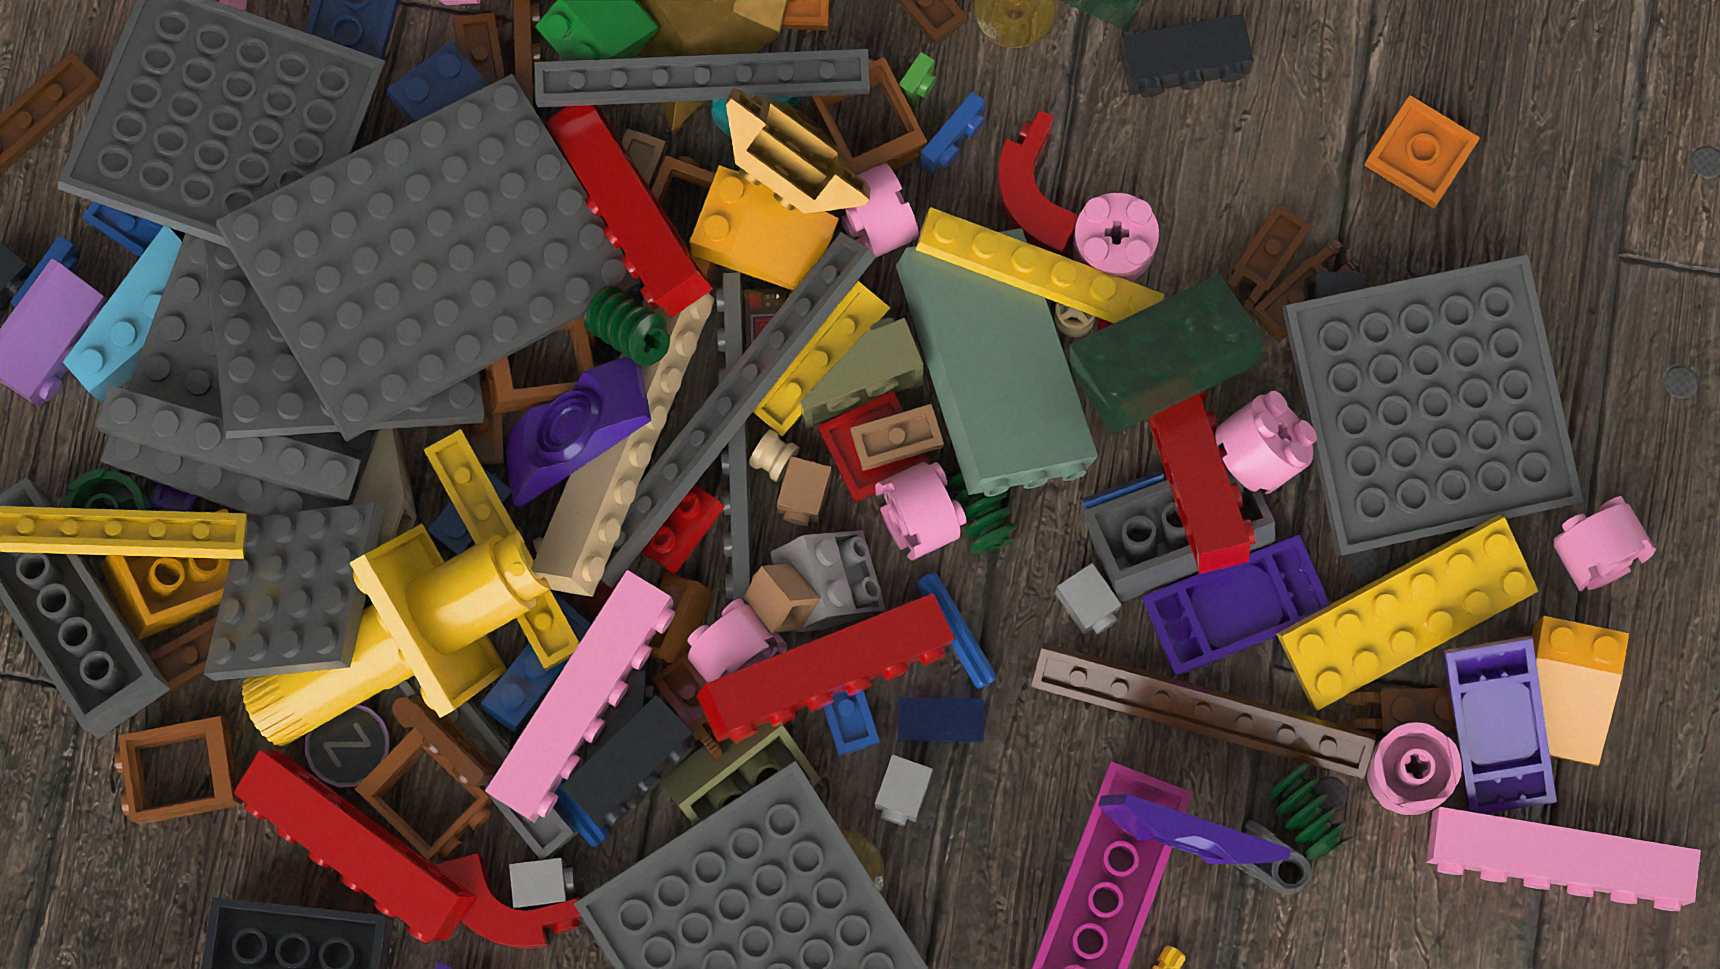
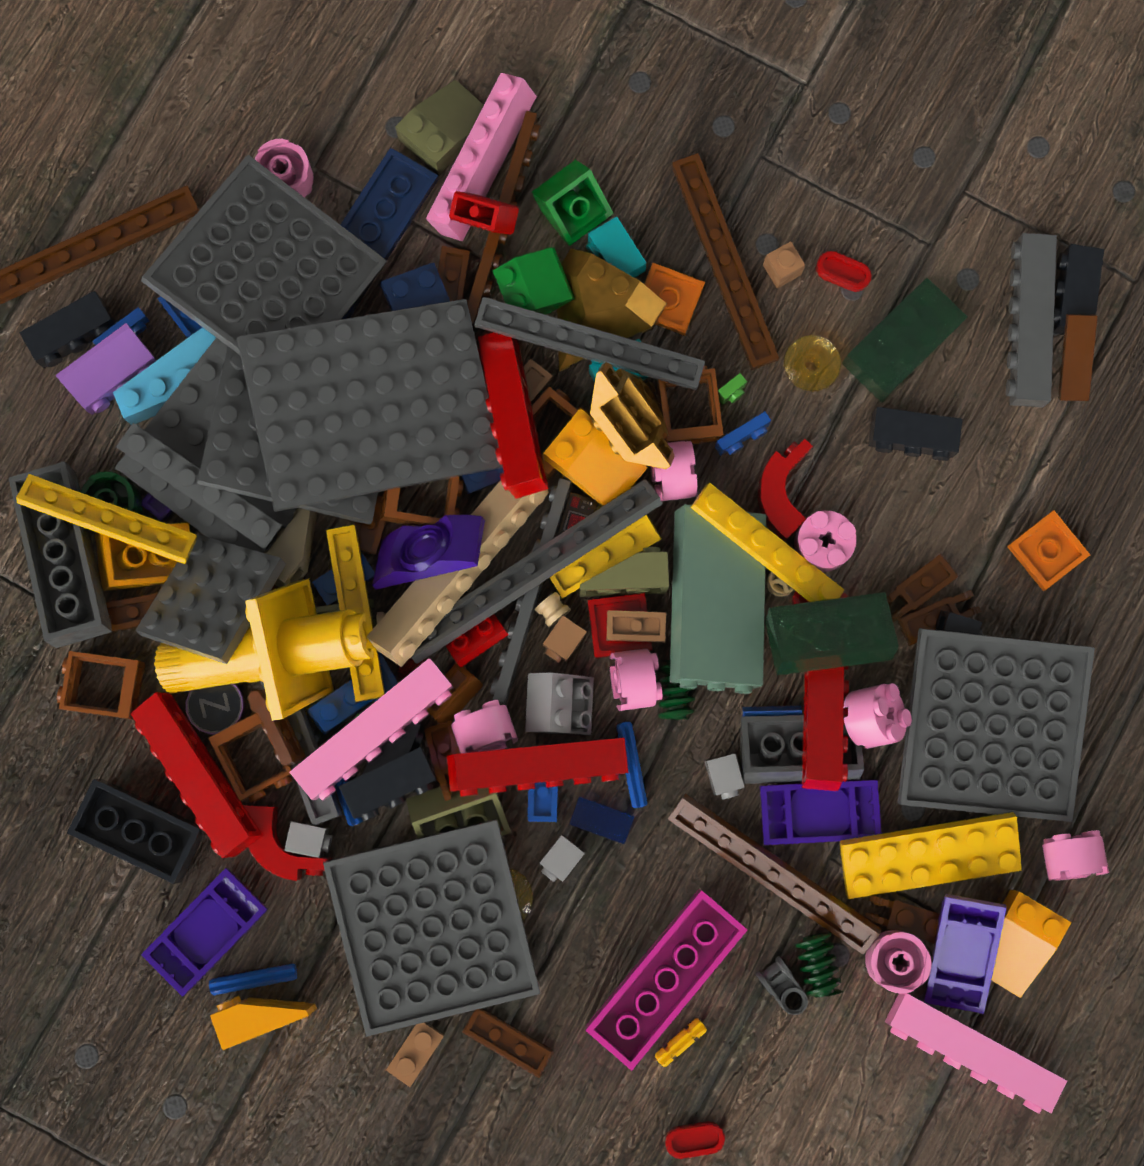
camera: 15 degrees right, 5 degrees up
dark green piece [583,285,670,366] -> none
medium nougat brick [743,563,820,633] -> none
dark purple slope [1098,794,1291,864] -> none

